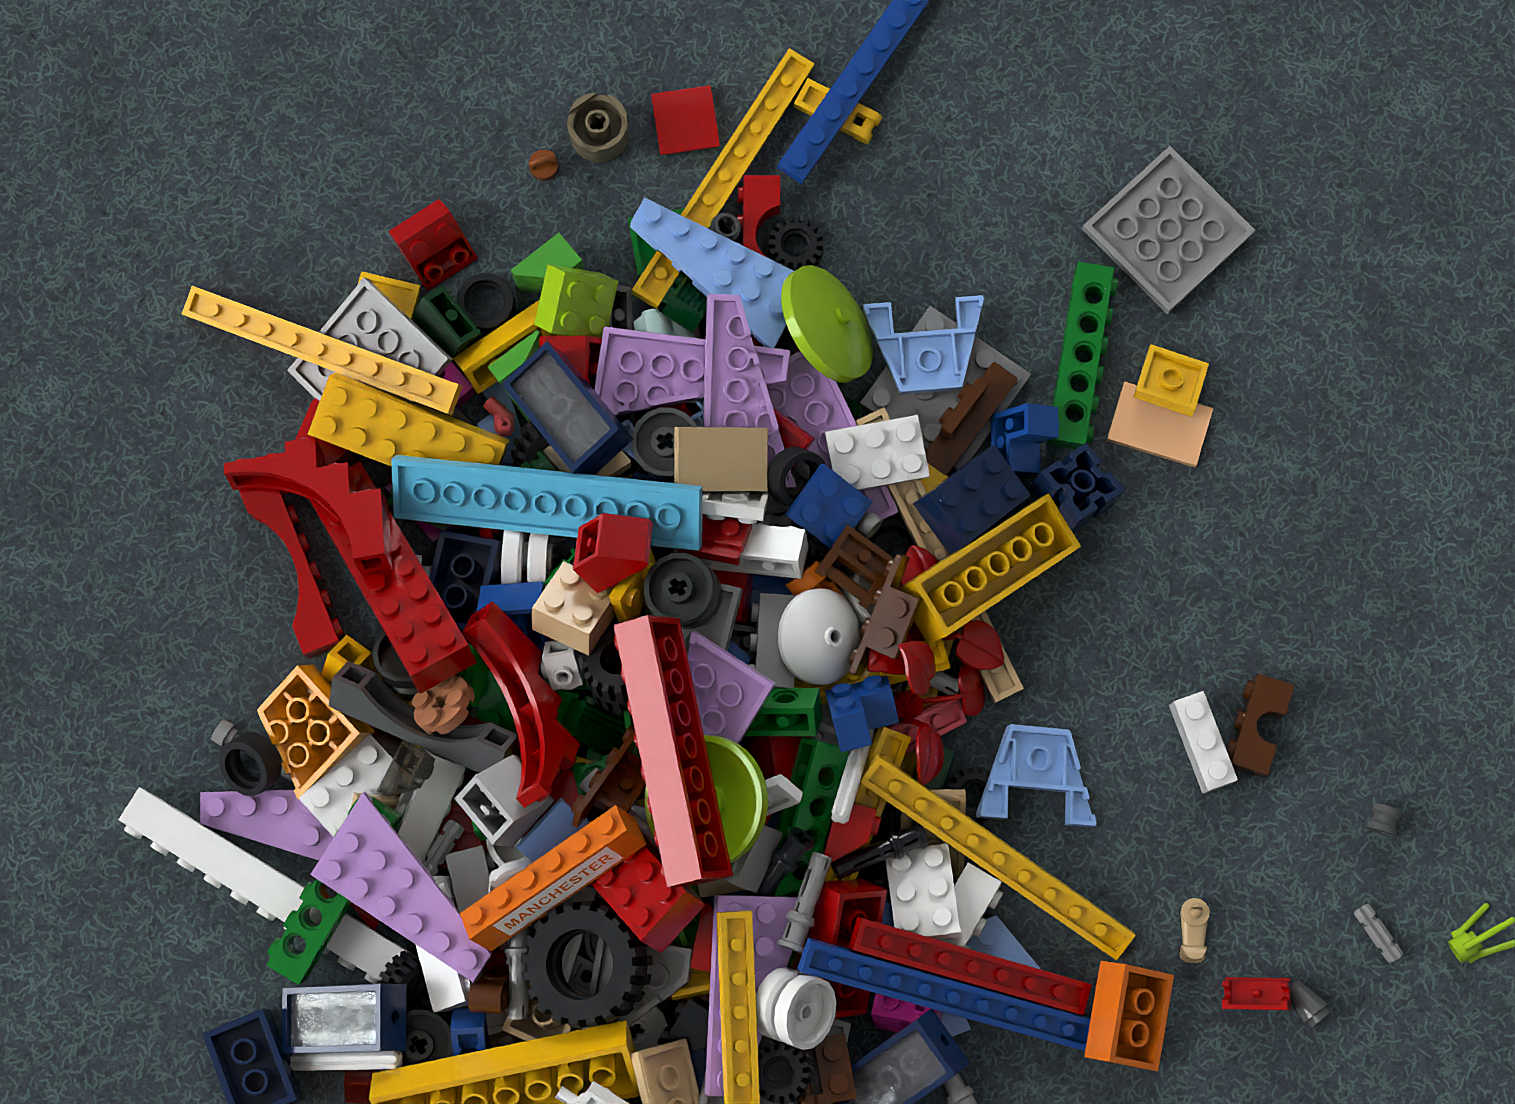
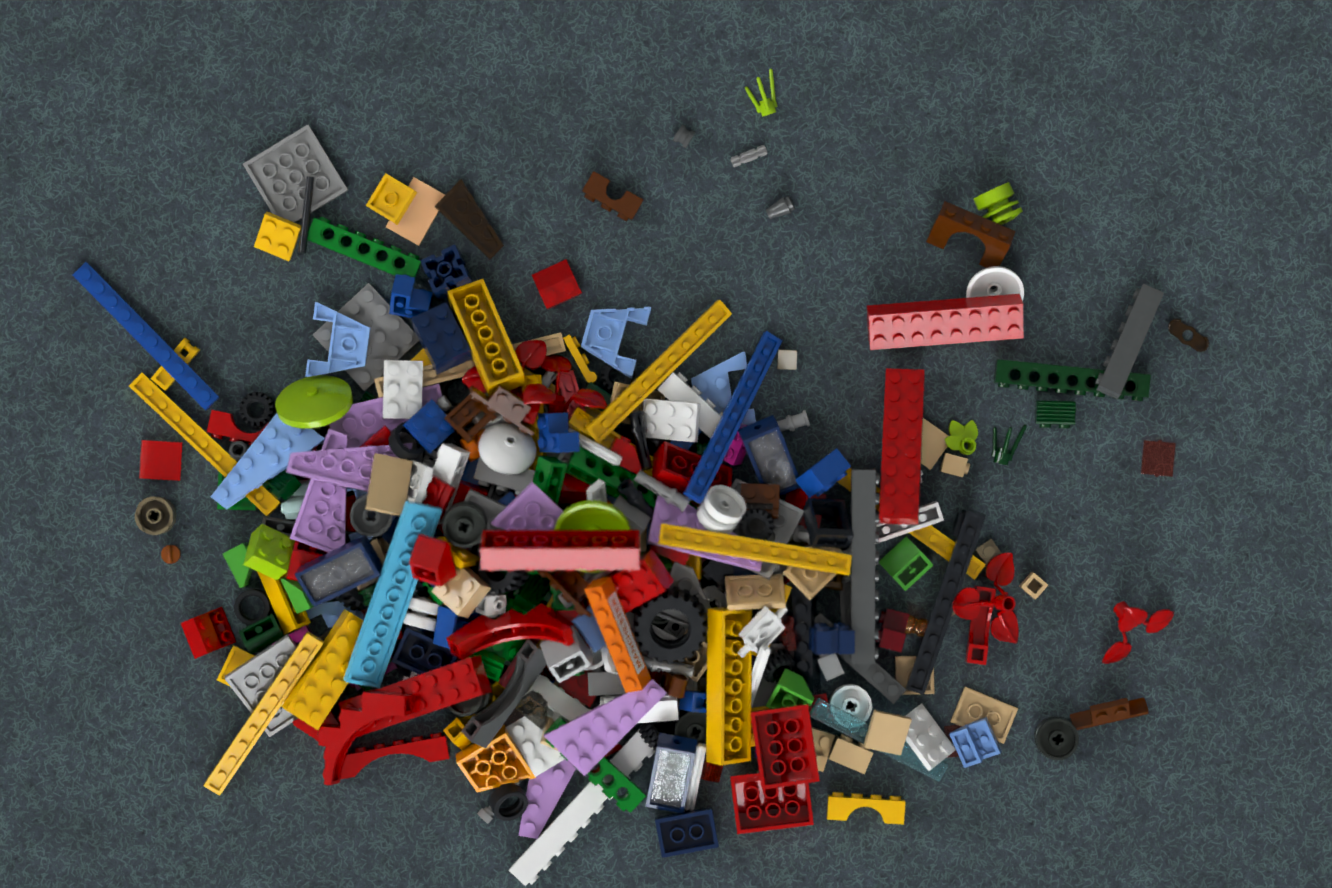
camera: 80 degrees left, 10 degrees up
nougat plate [412,675,475,735] -> none
light grey axle [421,820,464,876] -> none
coral arm [483,396,515,436] -> none
red plate [848,917,1092,1016] -> none
reddish brown bracket [925,362,1018,475] -> none
orange brick [1084,961,1174,1072] -> none
white brick [1169,691,1238,794] -> none
tan piece [1180,898,1210,963] -> none
red hinge [1222,977,1291,1011] -> none
none -> yellow plate [254,212,301,261]
none -> black bar [299,177,314,253]
none -> dark brown wing [435,179,504,260]
none -> red slope [532,259,582,310]
none -> yellow plate [563,334,597,383]
none -> slope [777,350,797,370]

